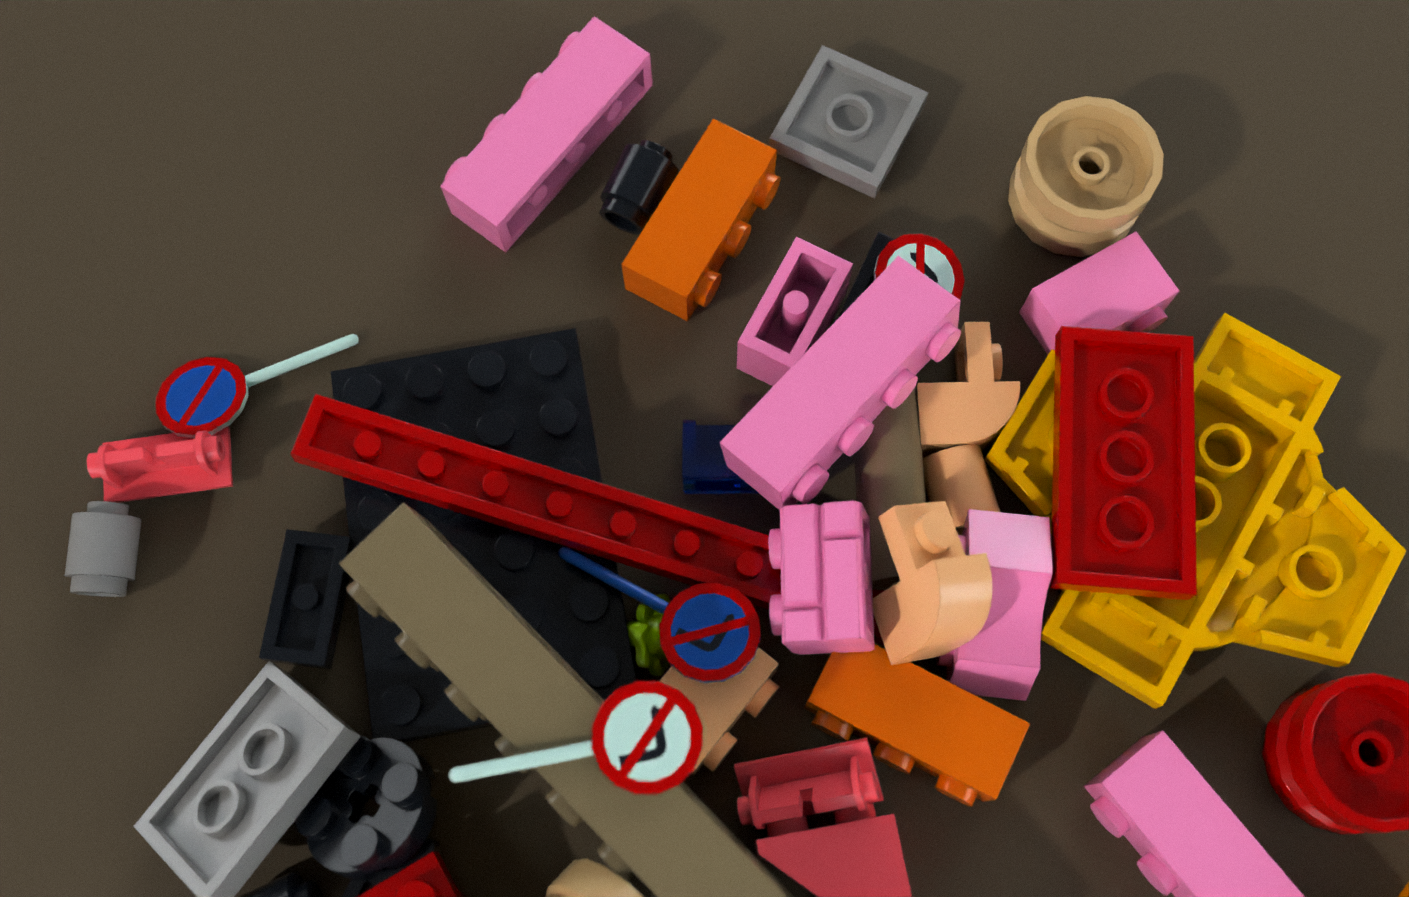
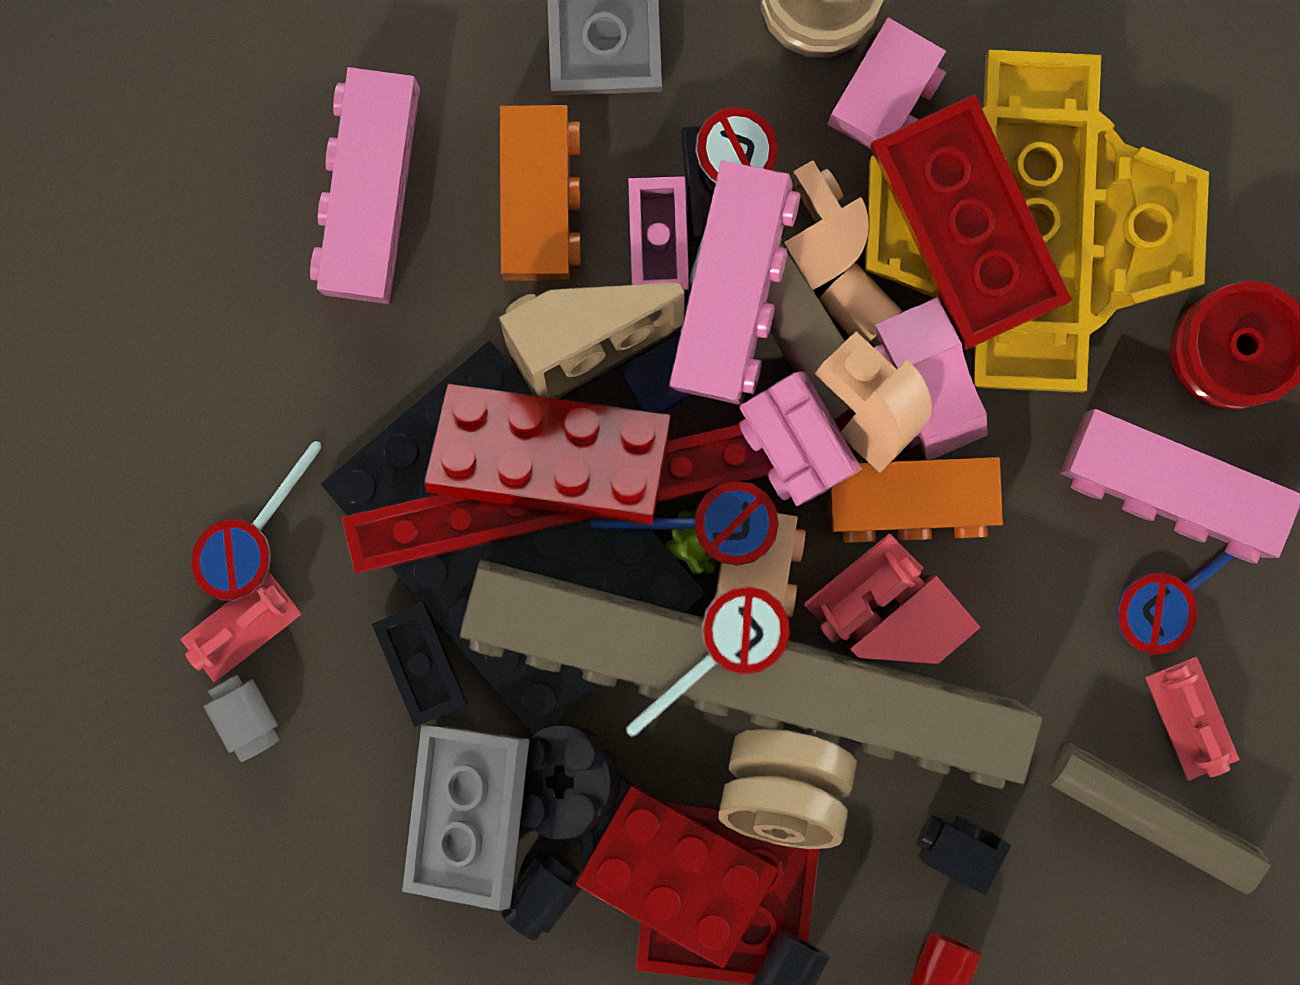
camera: 30 degrees left, 15 degrees up
black brick [599,140,679,235] -> none
none -> plate [425,384,671,525]
none -> tan slope [499,282,684,399]

